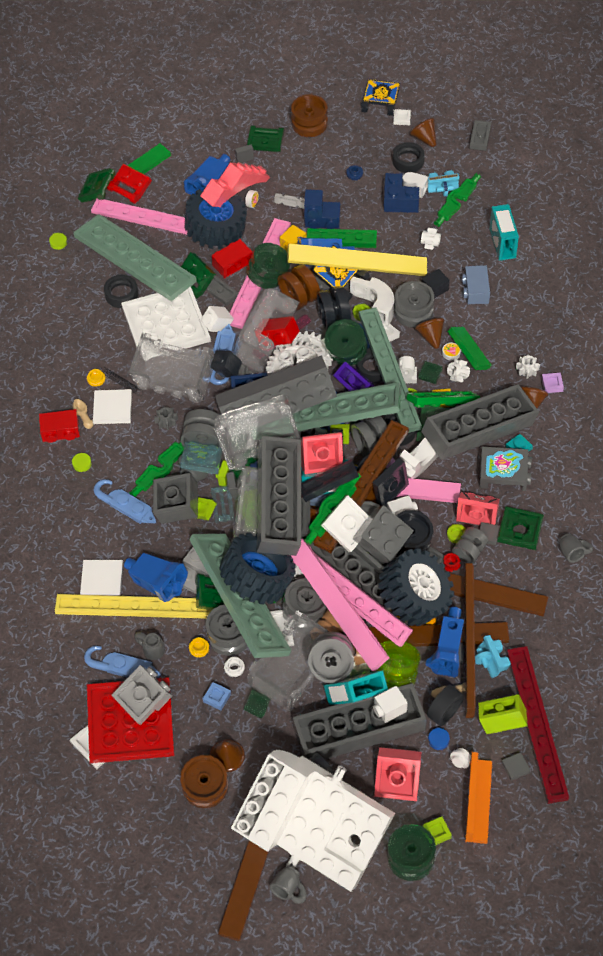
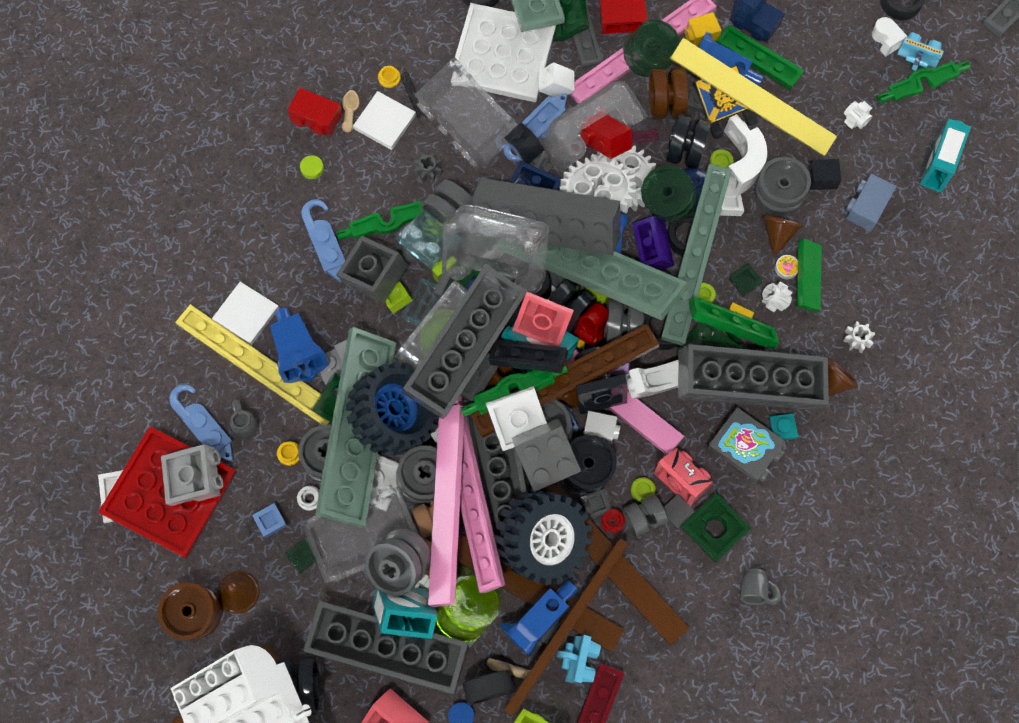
camera: 30 degrees right, 15 degrees up
white brick [373,686,407,723] -> none
dark blue brick [384,173,419,213] -> none
white leg [398,356,417,383] -> none
lavender plate [541,373,564,393] -> none
none -> red piece [573,303,609,348]

